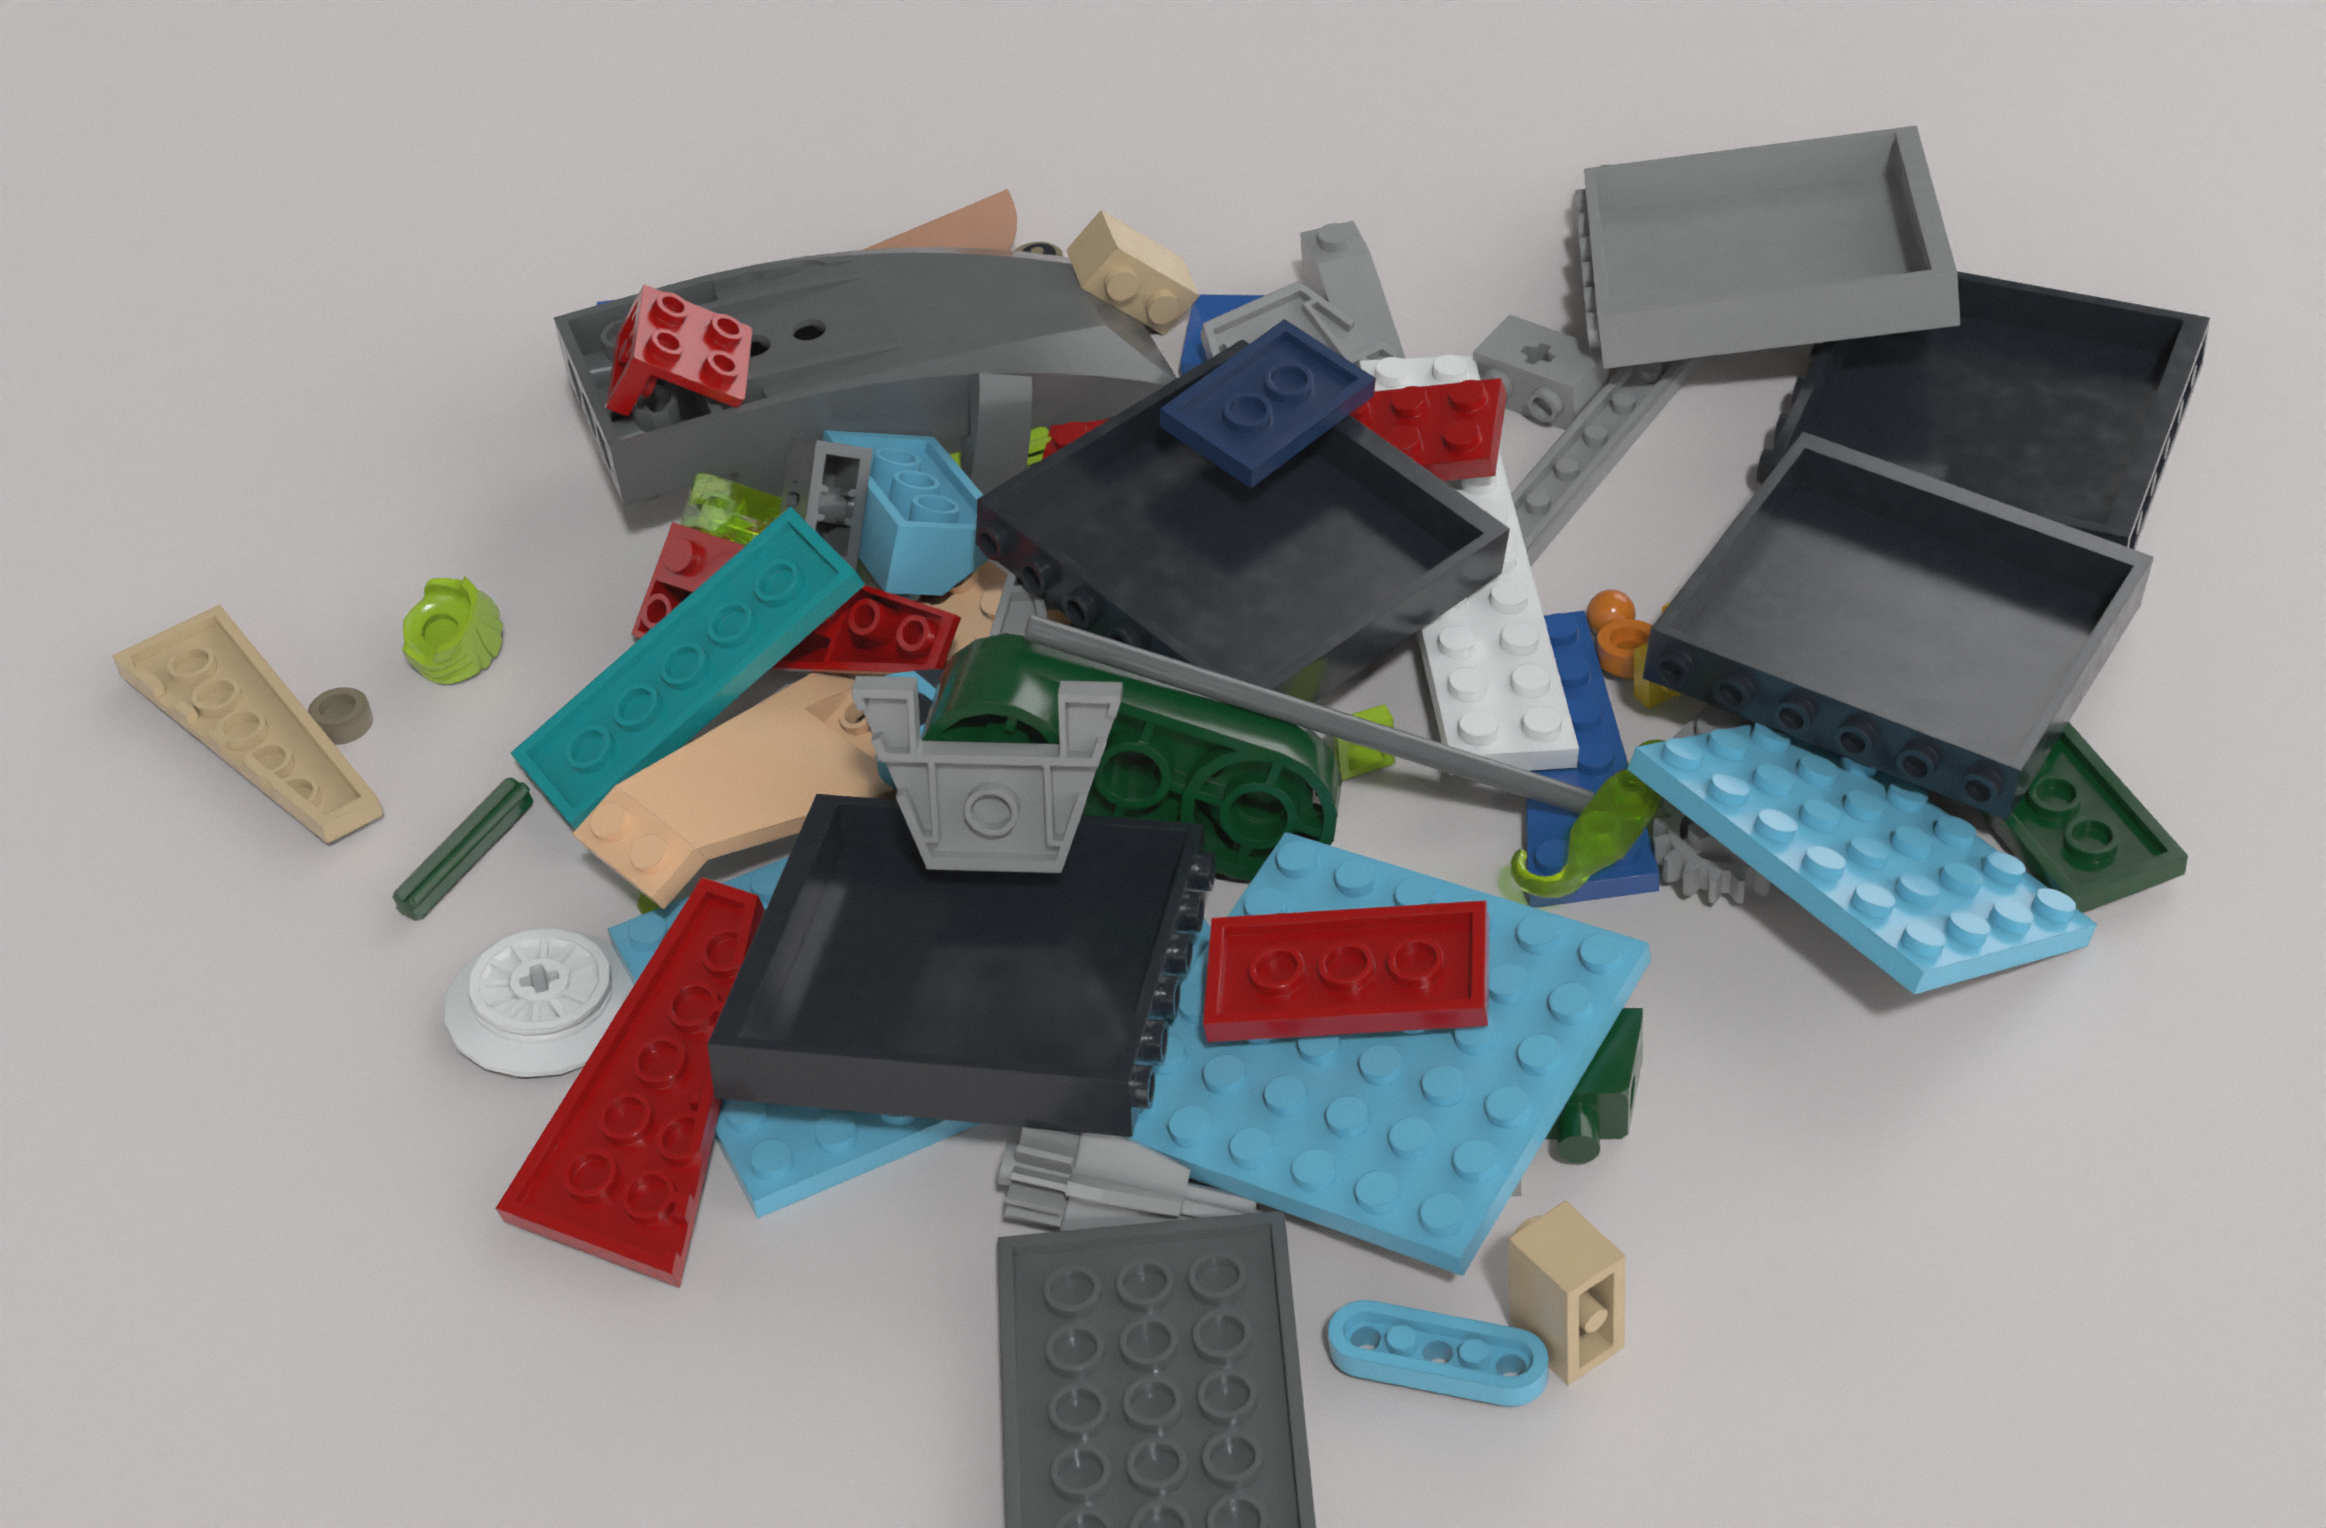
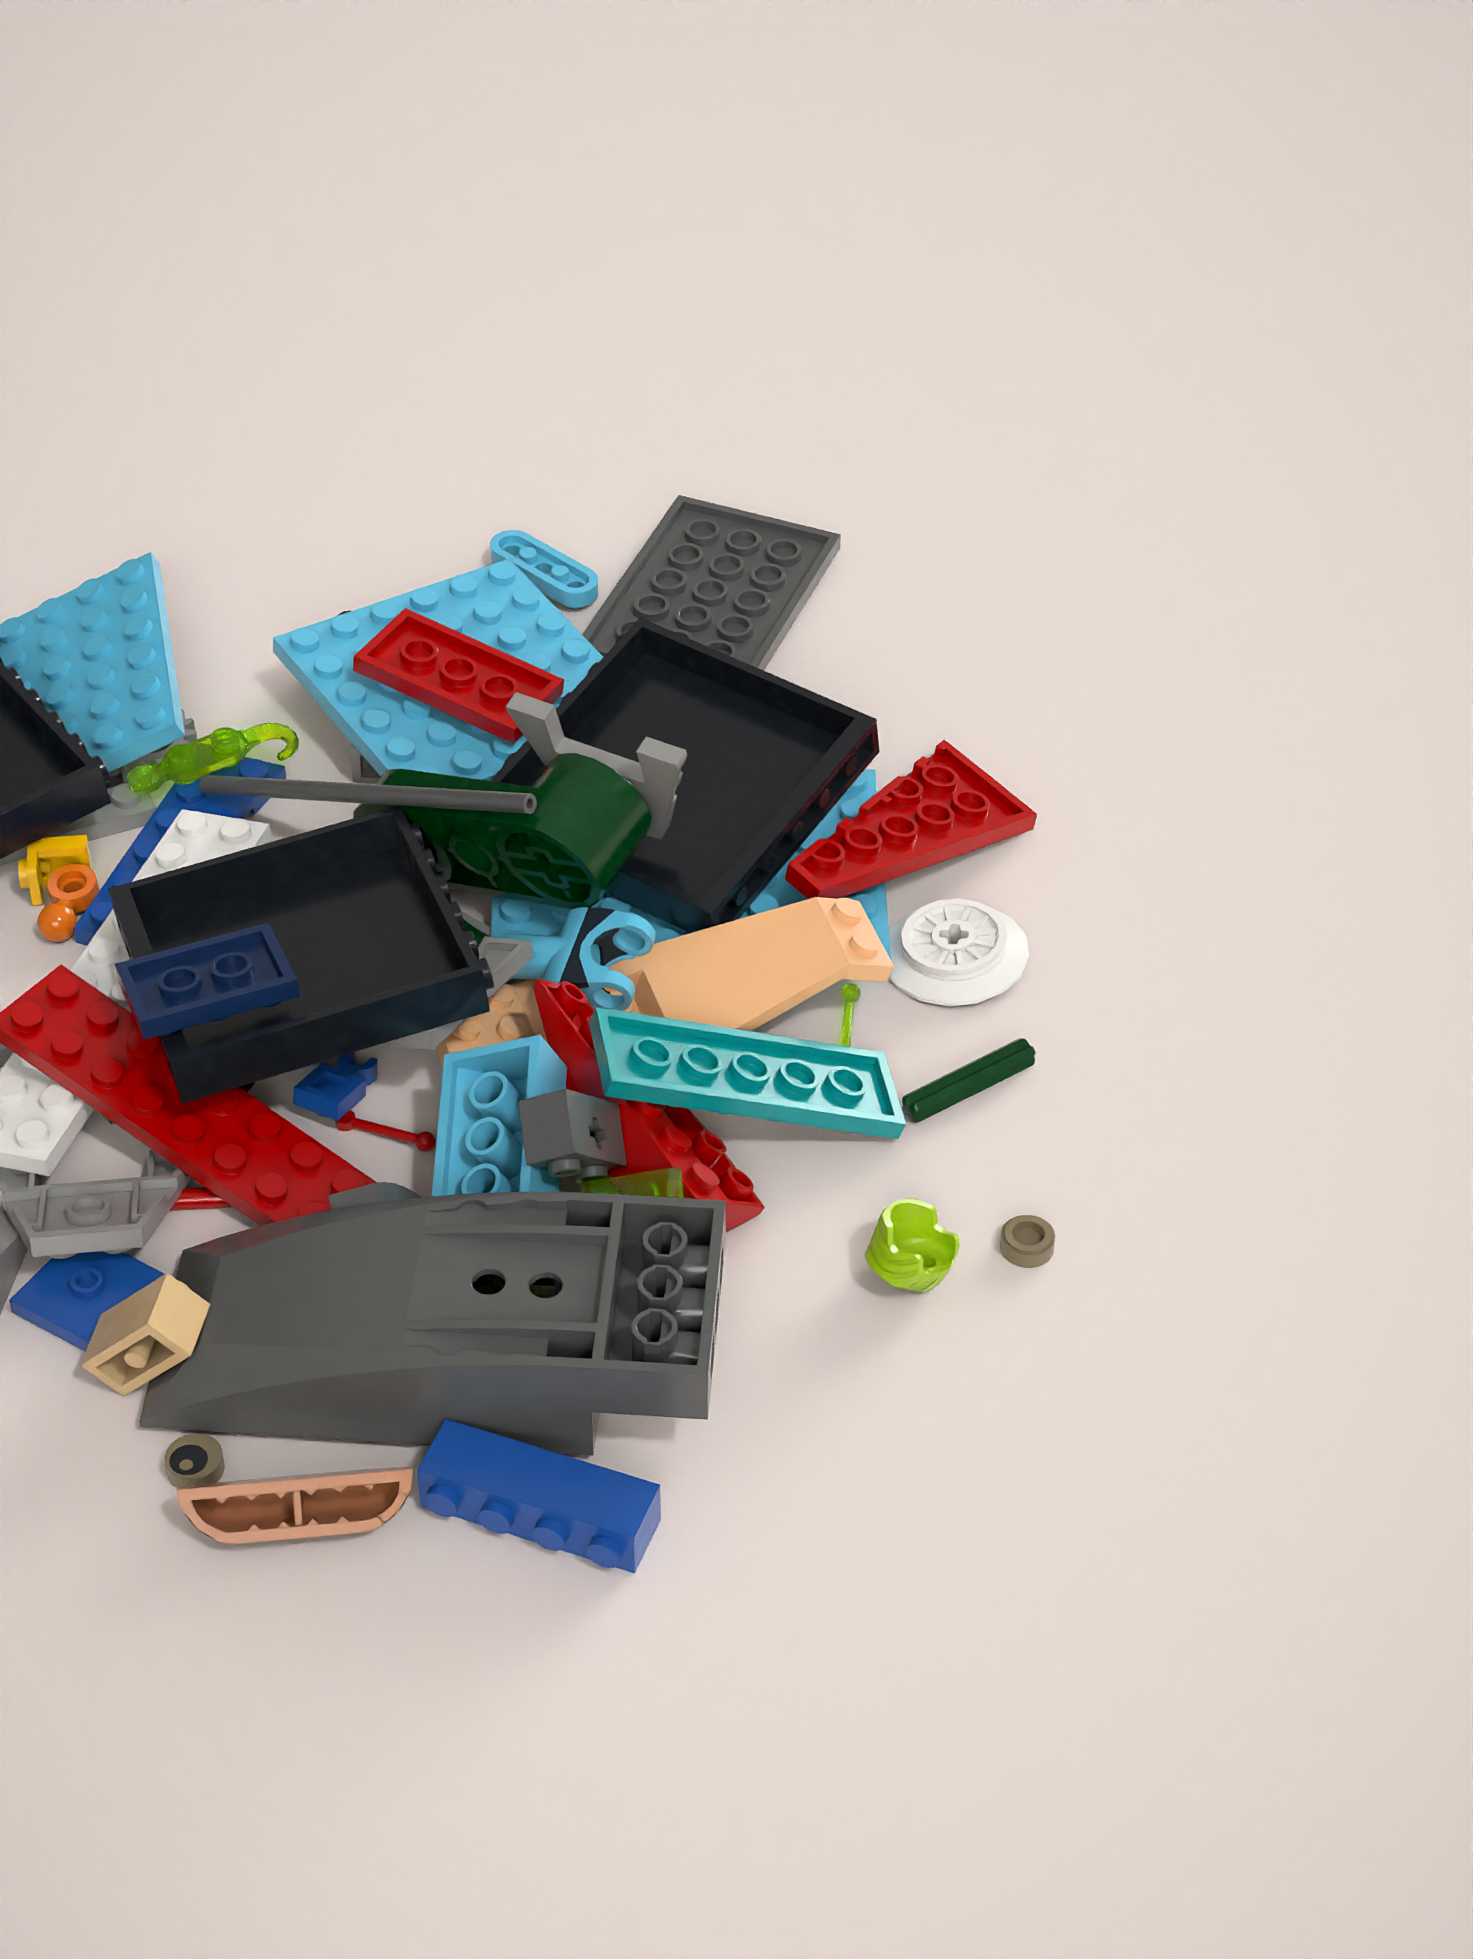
camera: 160 degrees left, 0 degrees up
tan wing [112,604,383,844] -> none
red bracket [606,284,752,416] -> none
tan brick [1508,1200,1625,1385] -> none

